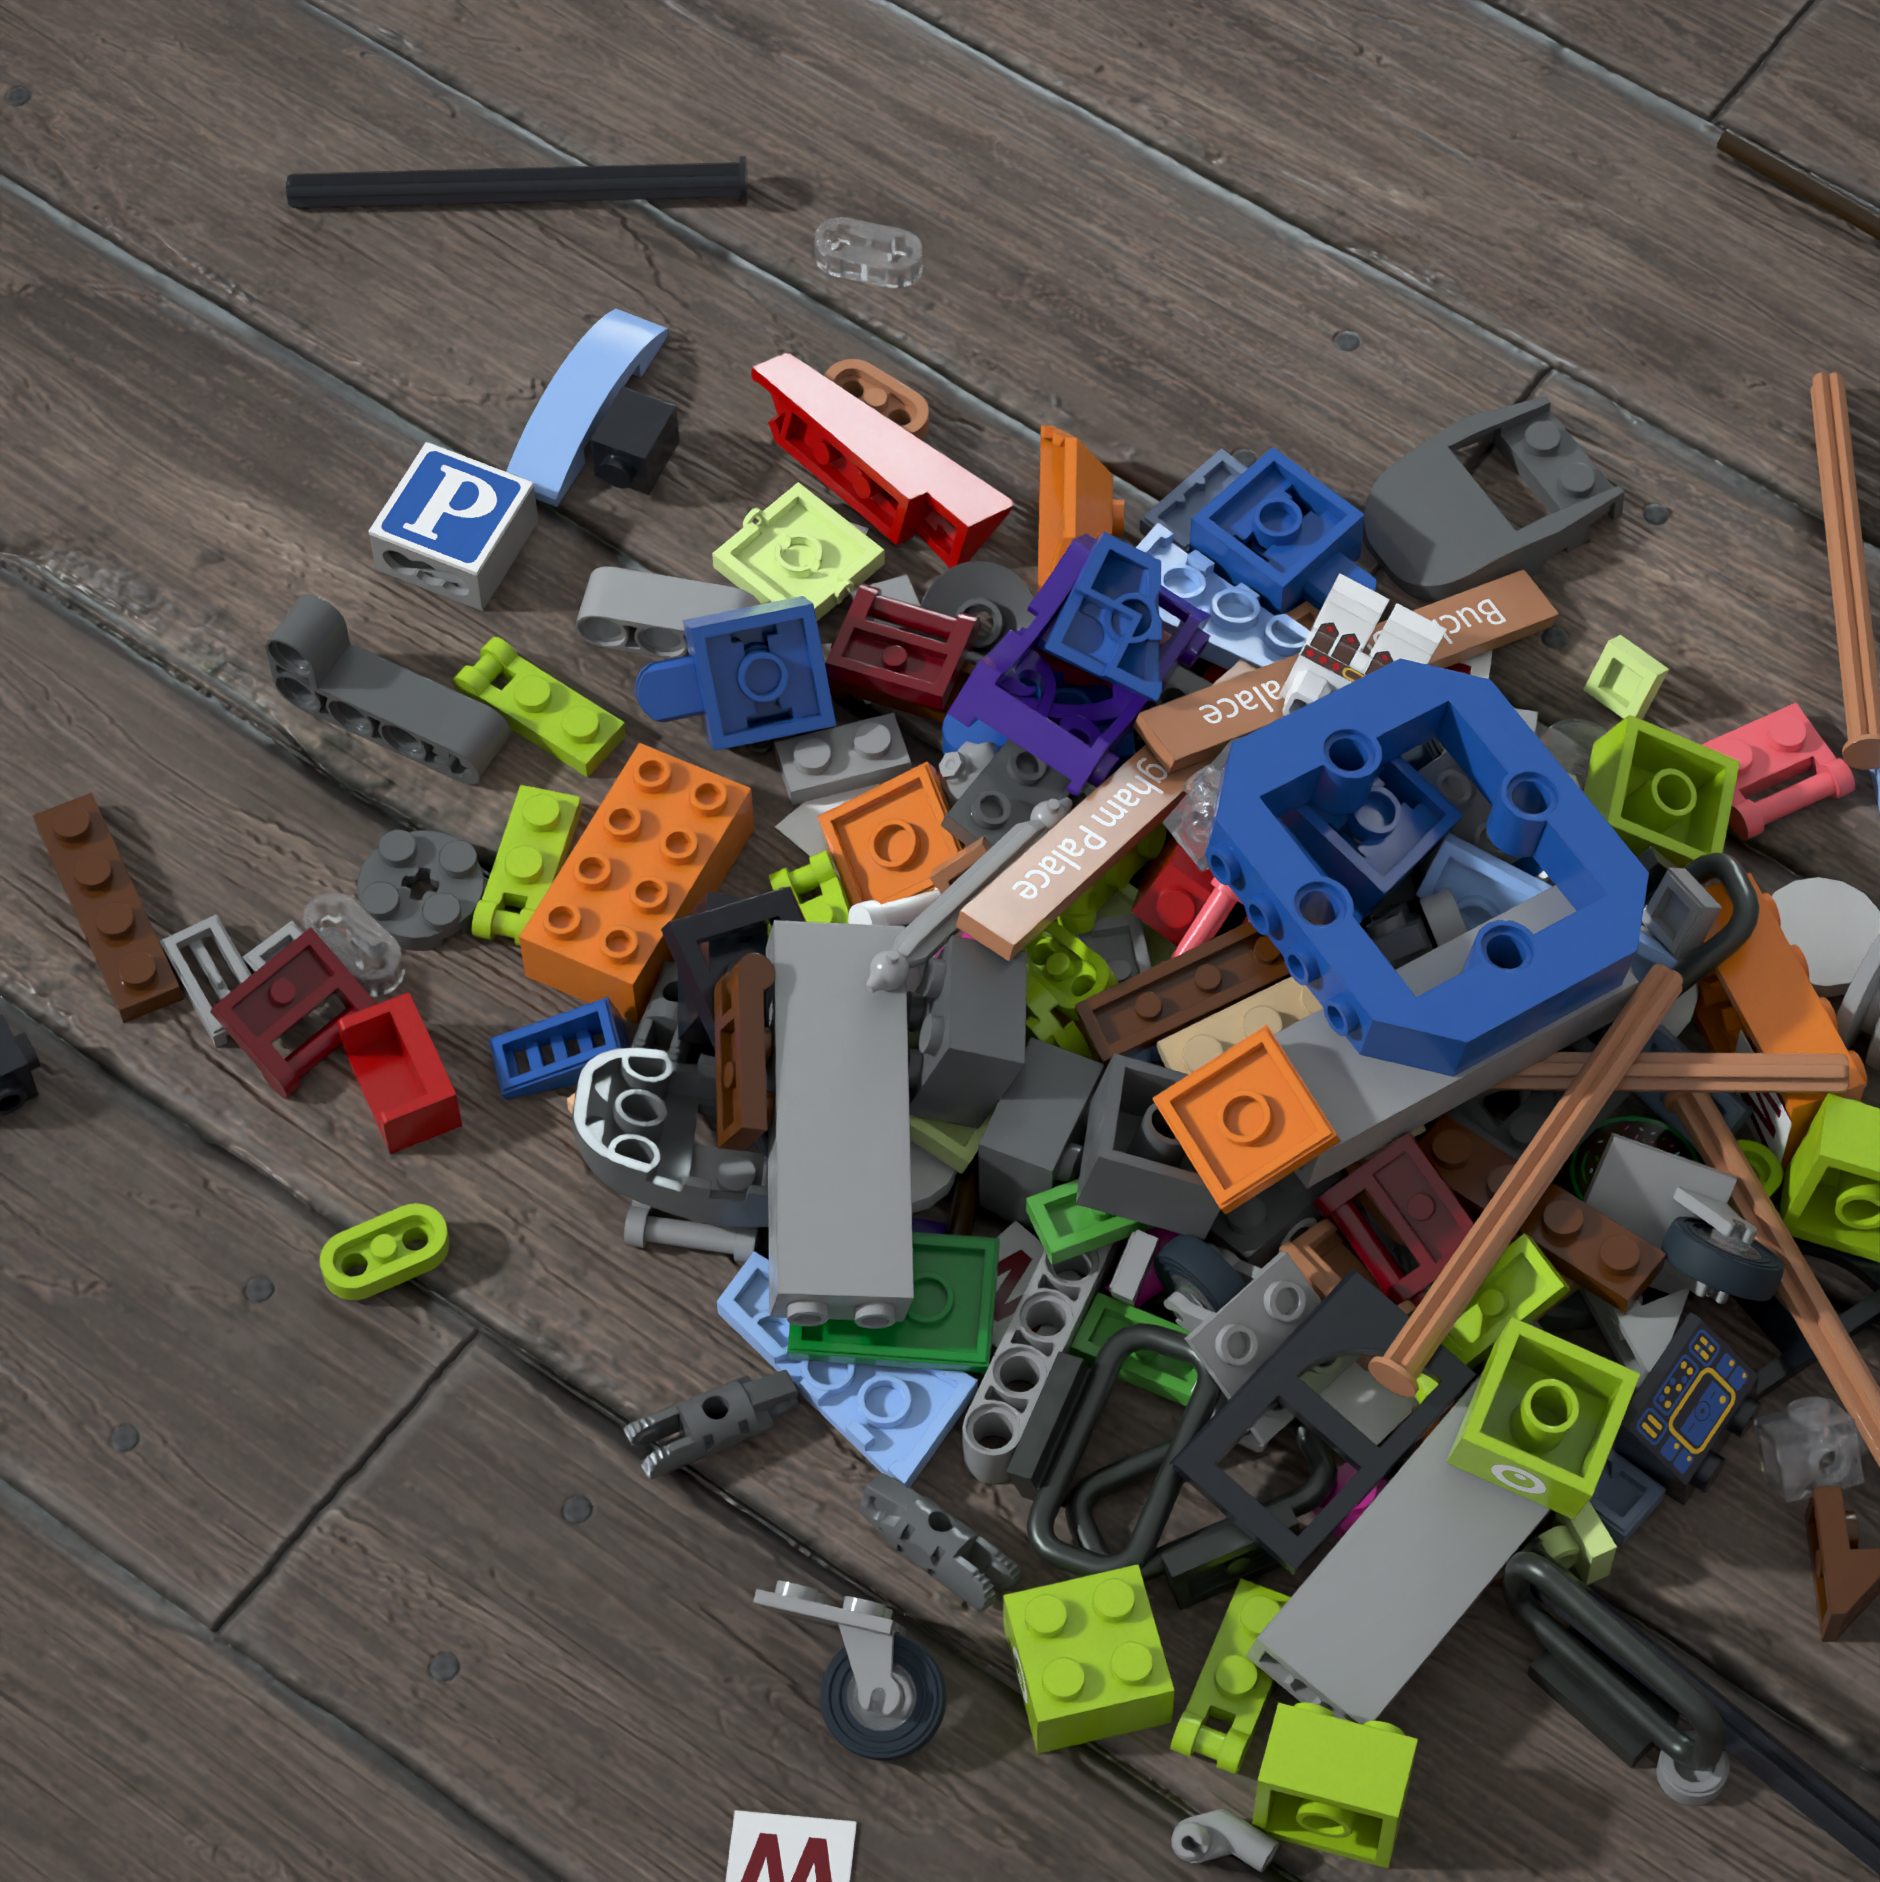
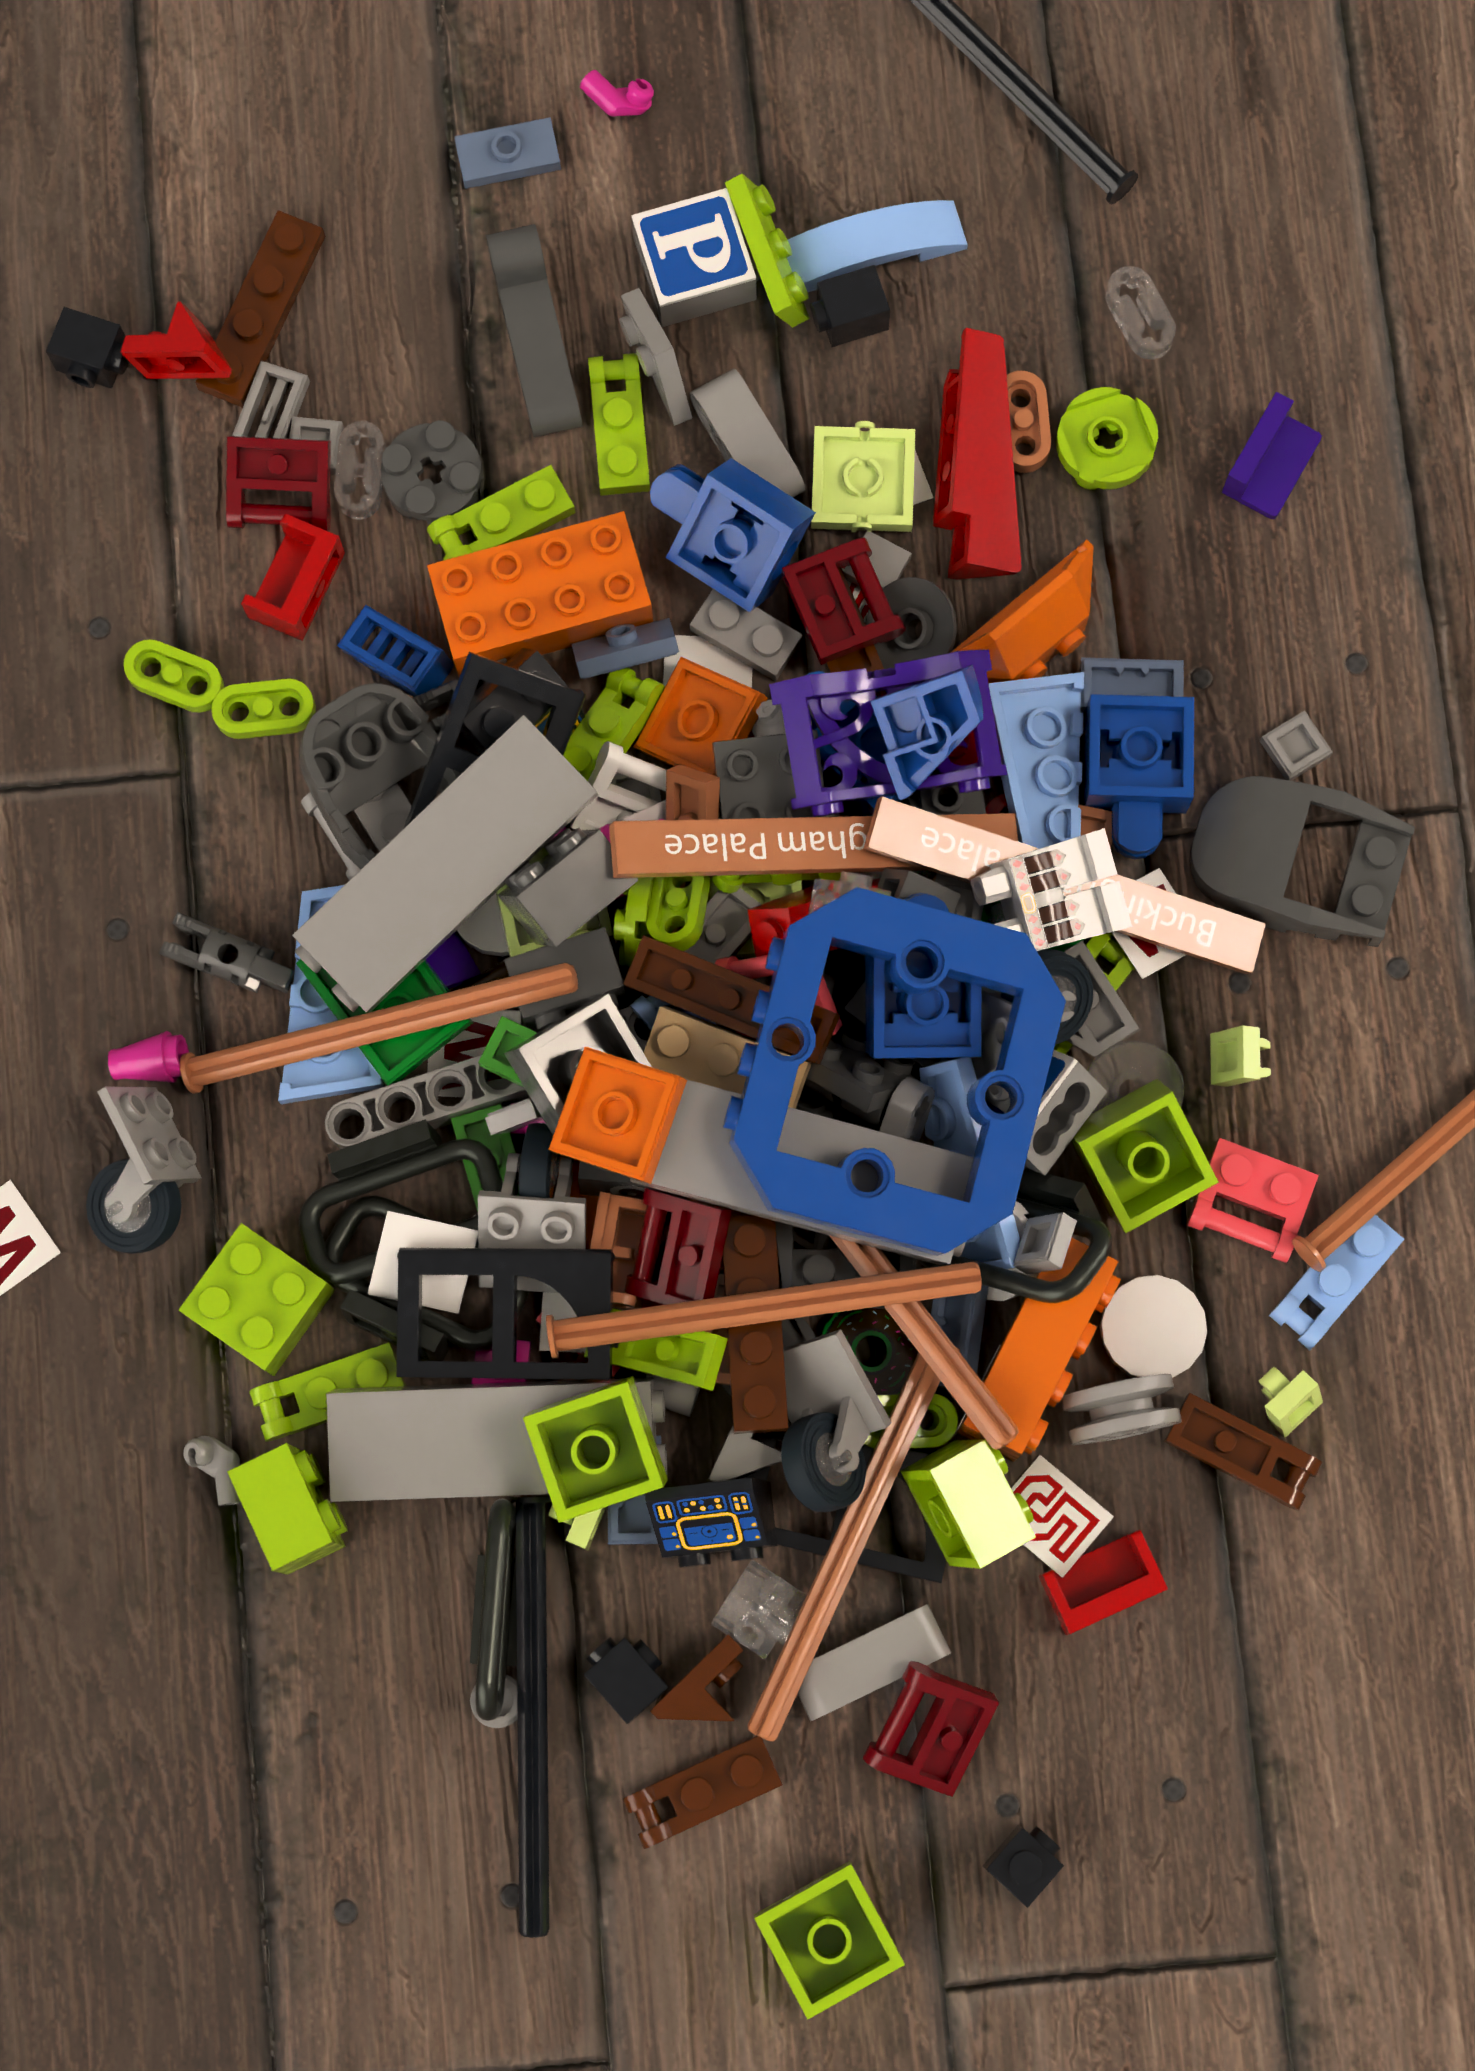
camera: 50 degrees right, 20 degrees up
reddish brown plate [714,953,775,1151] -> none
dark grey hinge [859,1473,1023,1612] -> none
light grey wheel [865,797,1073,993] -> none
none -> dark pink cone [108,1031,189,1083]
none -> red slope [120,301,232,379]
none -> nougat axle [180,963,578,1094]
none -> lime plate [211,679,316,739]
none -> white sticker [368,1211,478,1314]
none -> sand blue plate [454,117,561,189]
none -> sand blue plate [571,618,679,679]
none -> dark pink arm [580,70,654,117]
none -> black brick [584,1637,669,1724]
none -> light grey wing [619,288,692,426]
none -> lime plate [725,174,810,328]
none -> lime plate [1056,387,1158,490]
none -> dark purple panel [1222,392,1322,519]
none -> light grey tile [1260,710,1333,781]

